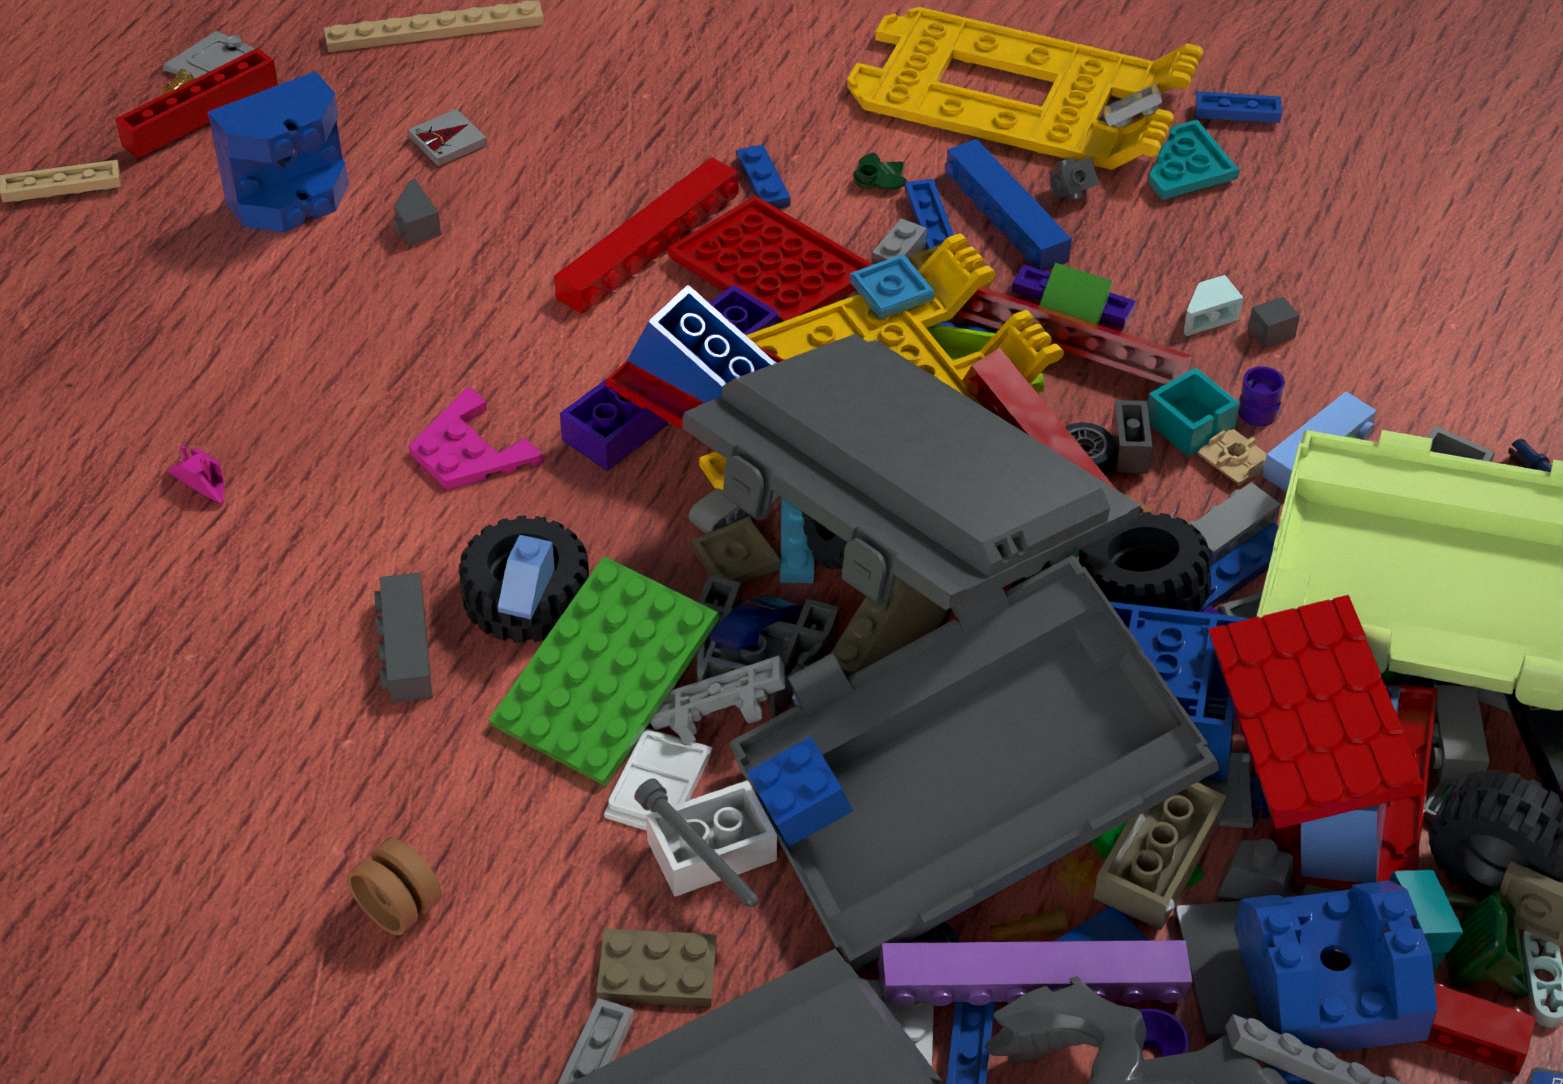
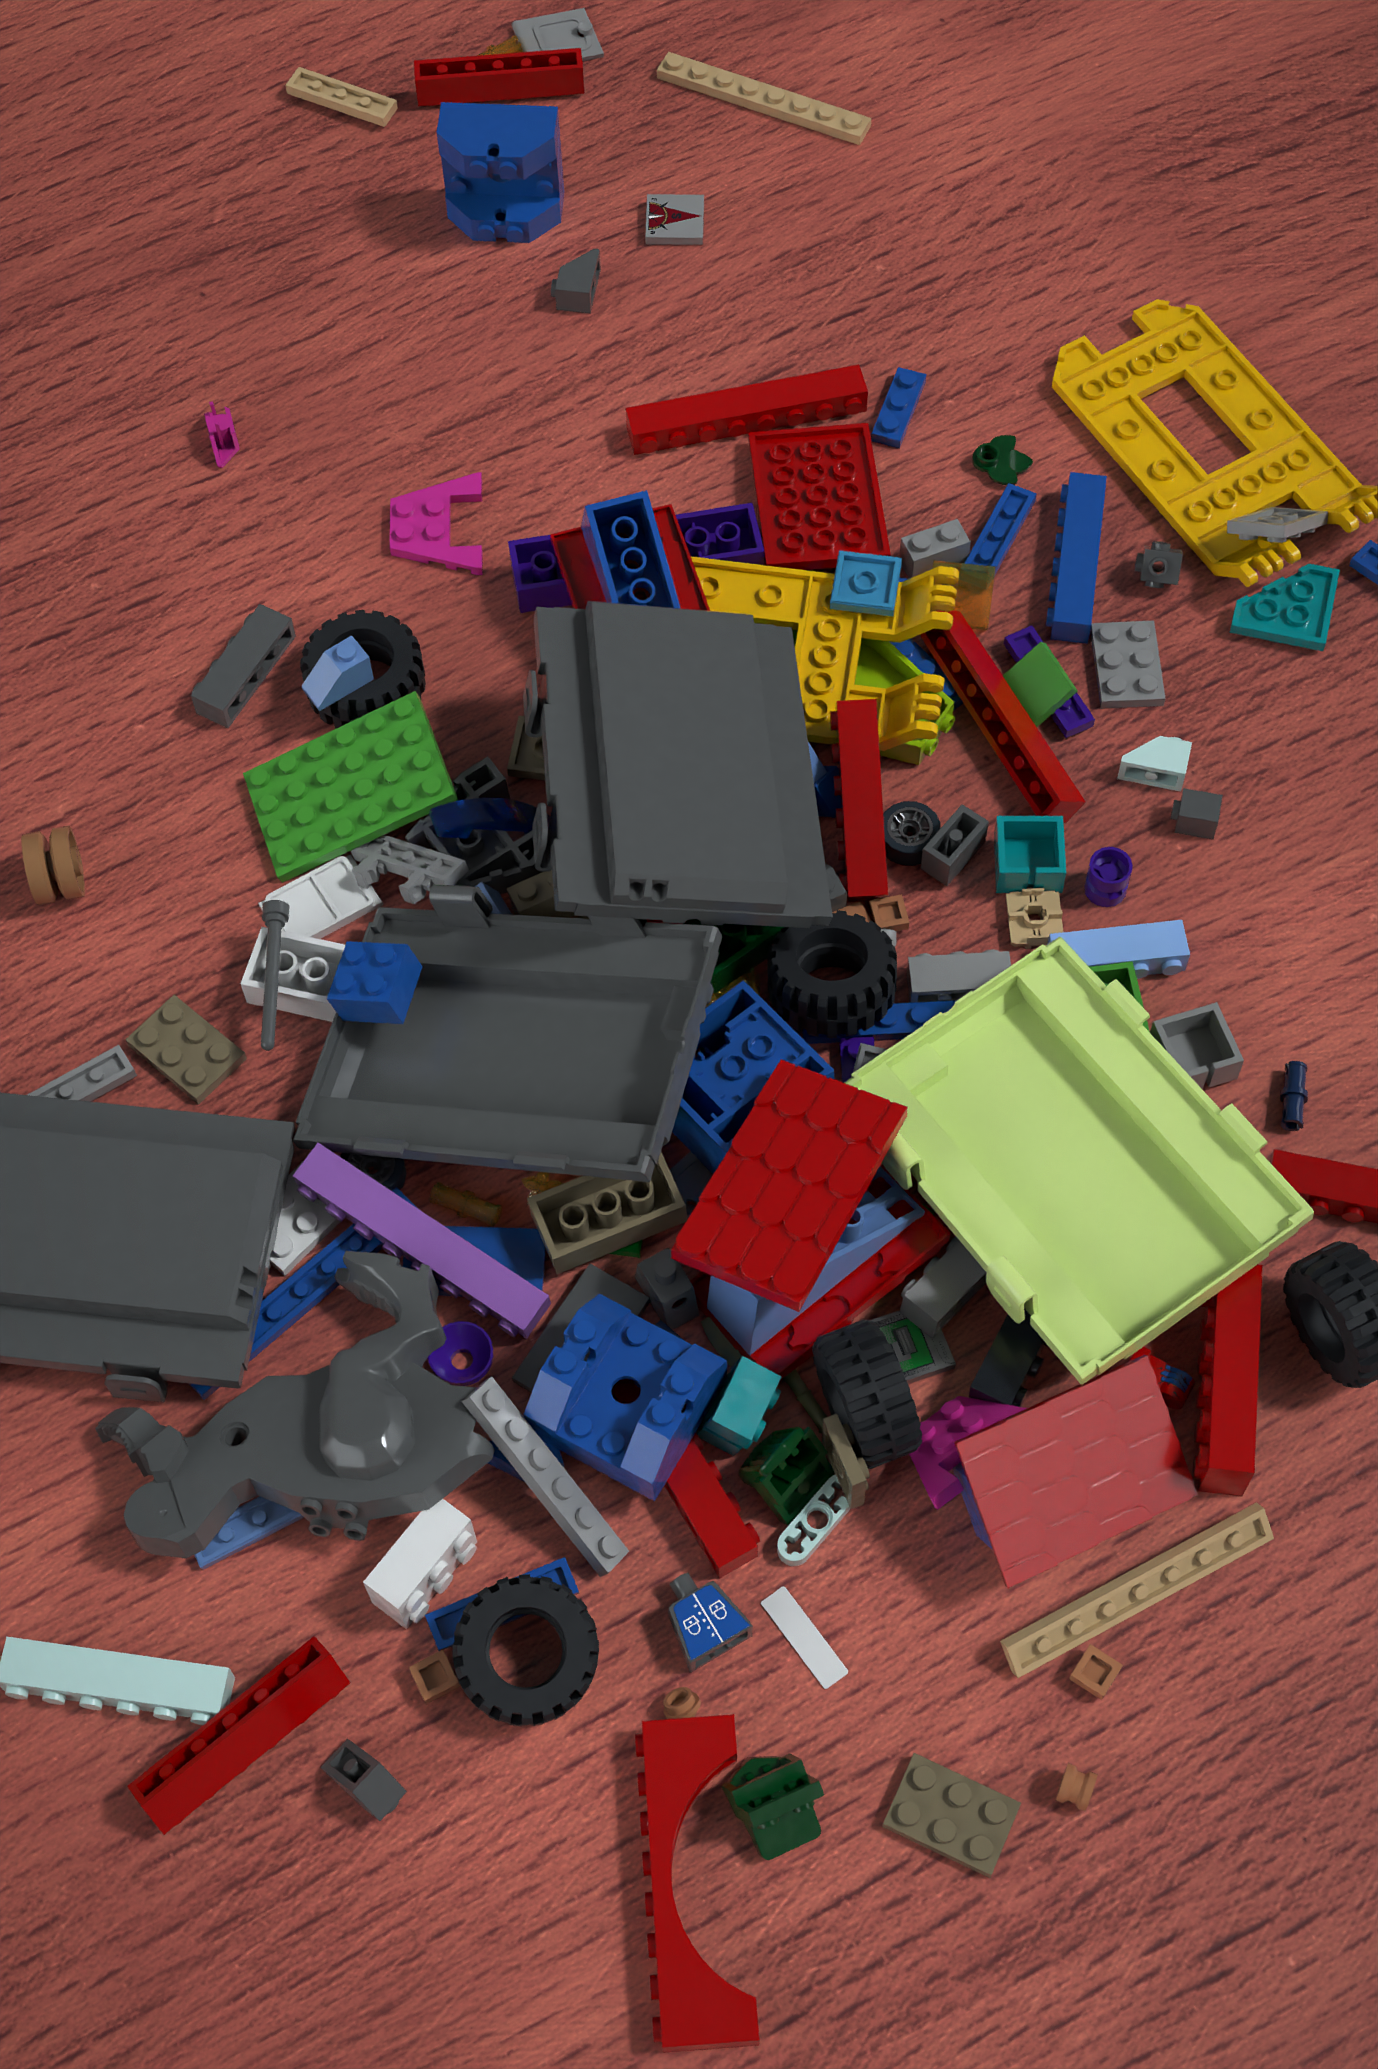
camera: 40 degrees right, 15 degrees up
none -> light grey plate [1090,621,1166,709]

